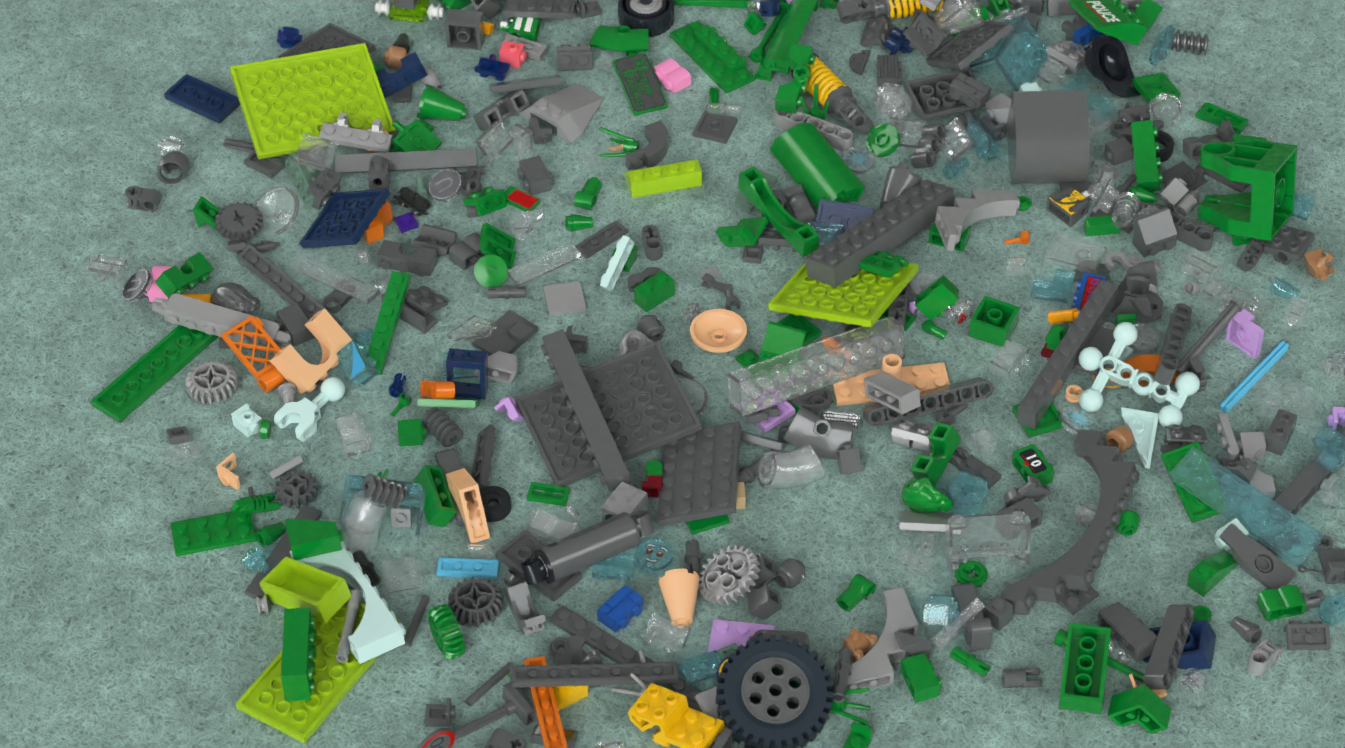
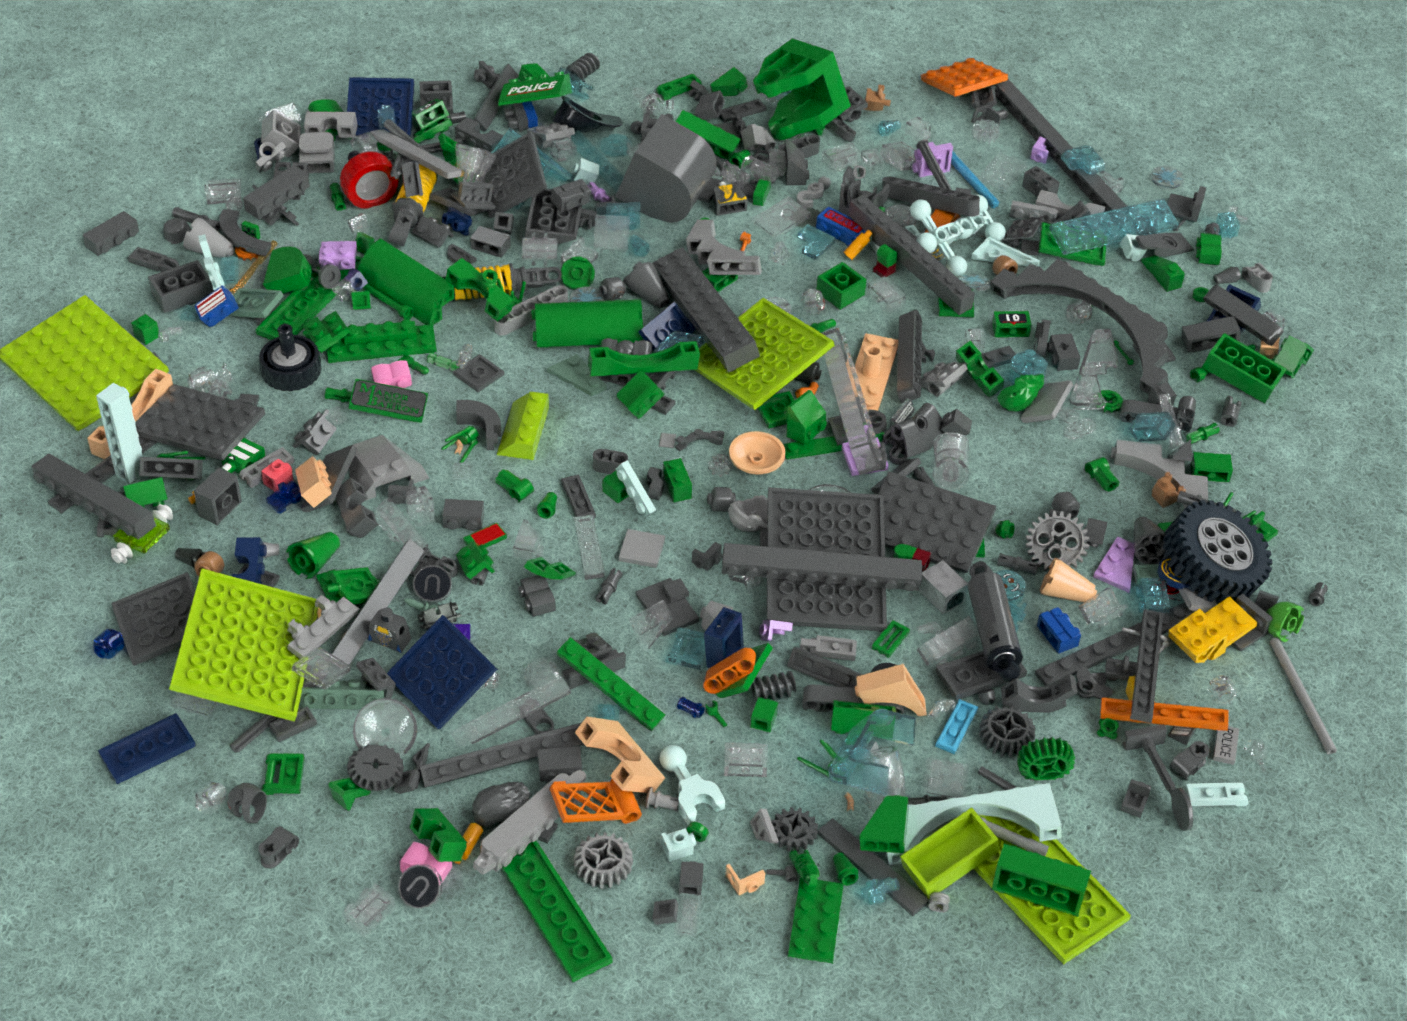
camera: 70 degrees left, 0 degrees up
clear light blue brick [336,340,378,386] -> none
dark grey piece [362,473,408,509] -> none
dark grey arch [377,240,437,277] -> none
dark grey bracket [413,224,457,256] -> none
dark grey bar [464,662,513,706] -> none
green piece [474,255,508,288] -> none
green panel [589,25,649,51] -> none
green plate [859,251,909,278] -> none
light grey brick [864,371,921,414] -> none
dark grey piece [911,123,946,168] -> none
green brick [915,275,959,321] -> none
light grey slope [985,93,1011,124] -> none
clear plate [986,5,1030,22] -> none
green plate [1132,72,1181,105] -> none
dark grey bracket [1283,621,1331,650] -> none
none -> green plate [261,753,305,795]
none -> light nougat brick [295,456,332,508]
none -> green plate [302,311,350,353]
none -> green piece [398,355,429,375]
none -> dark grey brick [493,212,514,234]
none -> dark grey head [599,277,626,301]
none -> dark grey brick [679,861,704,897]
none -> light grey hinge [800,635,857,661]
none -> green plate [995,520,1015,539]

